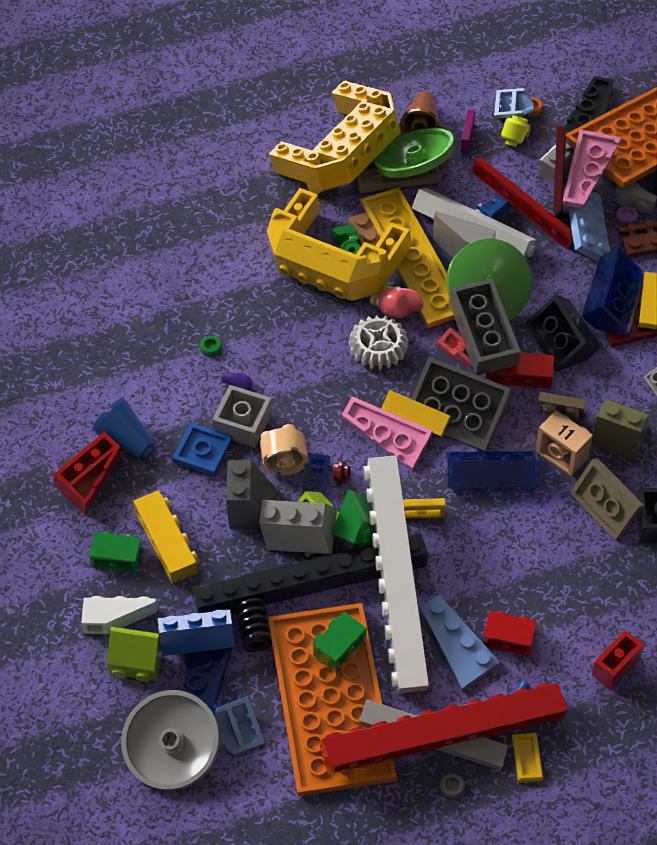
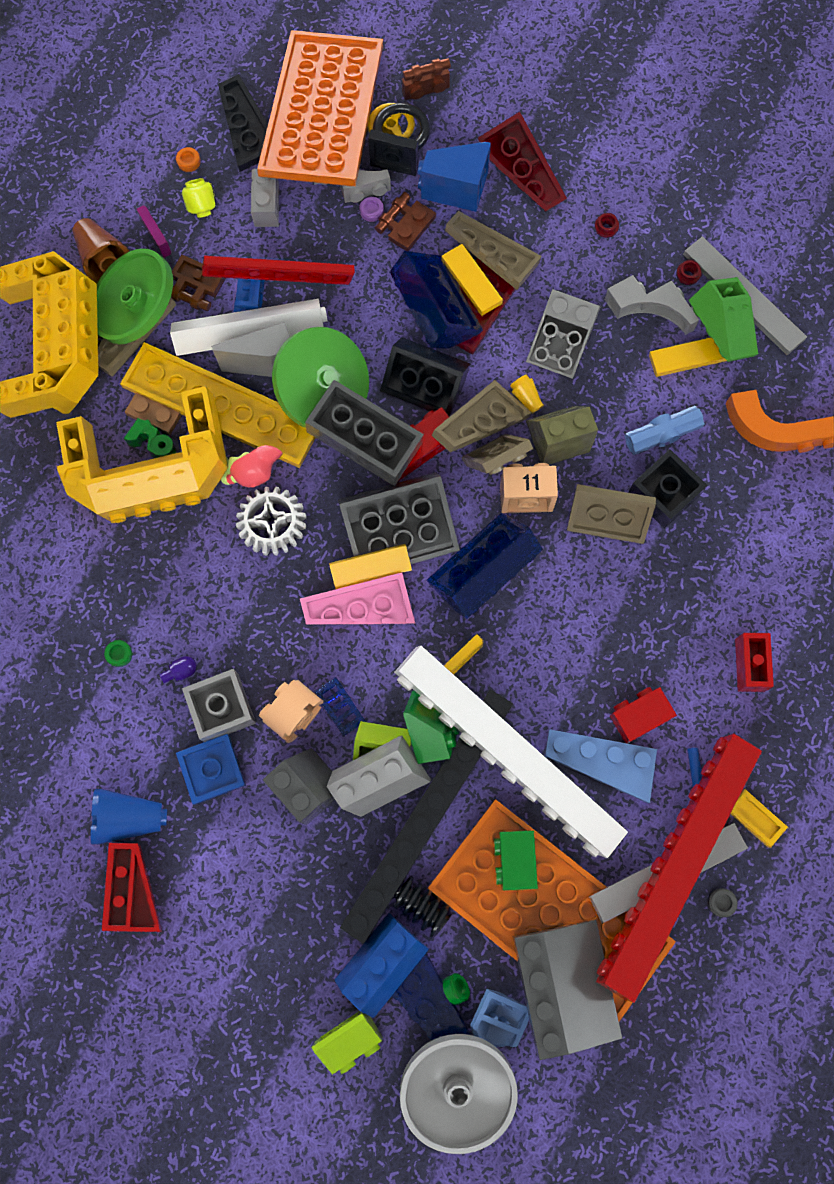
camera: 40 degrees left, 20 degrees up
white slope [81,596,157,634] -> none
green brick [89,532,143,573] -> none
yellow brick [133,490,199,584] -> none
dark red plate [333,461,351,484] -> none
coral slope [435,328,473,368] -> none
medium blue slope [494,88,534,118] -> none
dark red tile [553,126,566,217] -> none
bright pink wing [562,130,621,209] -> none
light blue plate [565,183,612,264] -> none
none -> reddish brown plate [171,254,226,311]
none -> dark tan wing [431,380,532,453]
none -> green tile [443,973,470,1005]
none -> yellow cone [510,374,544,414]
none -> dark grey slope [512,920,622,1060]

